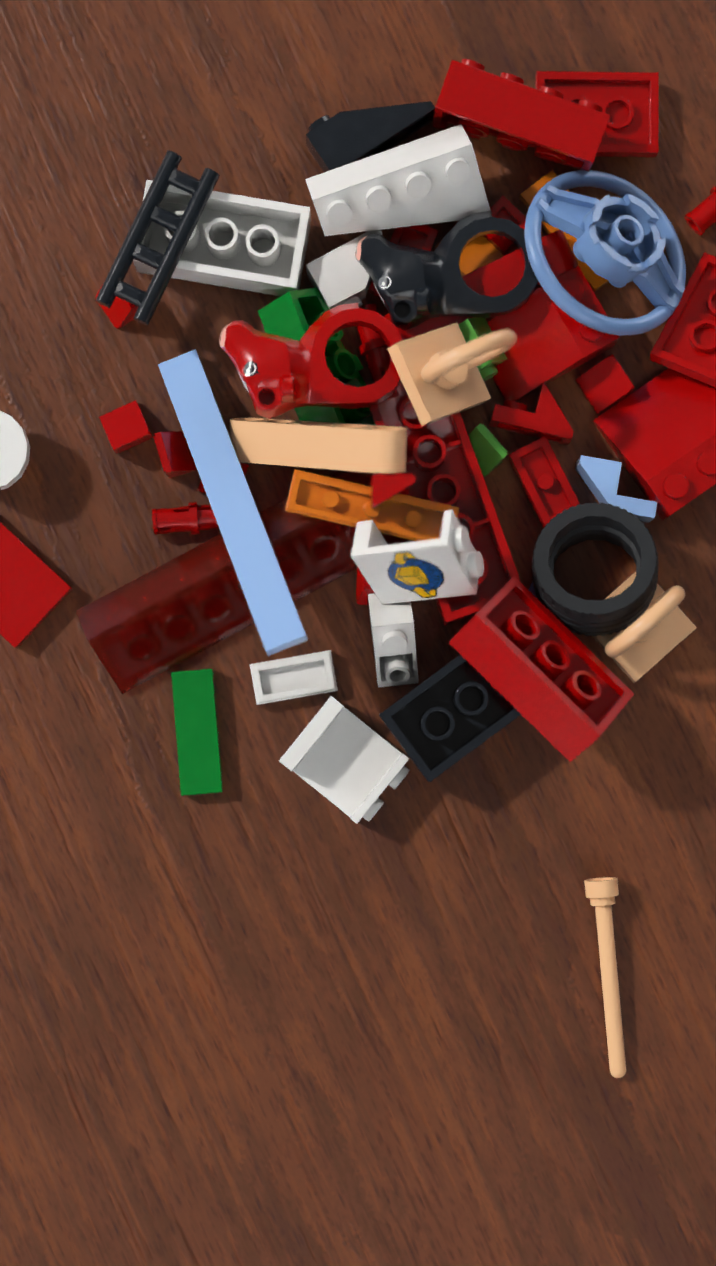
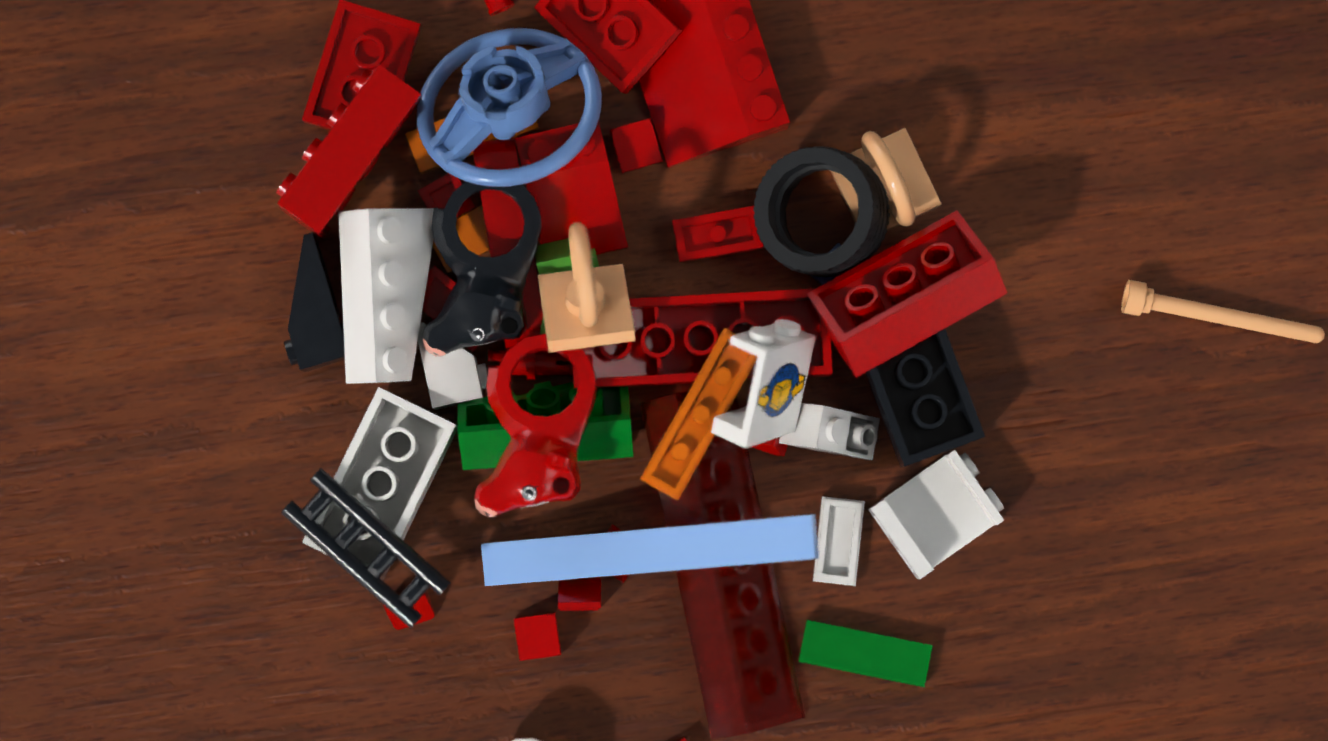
camera: 75 degrees left, 0 degrees up
red pin [152,502,219,535] -> none
light nougat beam [230,418,406,473] -> none
red slope [370,474,416,509] -> none
bright green slope [468,423,508,477] -> none
red slope [489,382,574,445] -> none
light blue slope [575,455,657,523] -> none

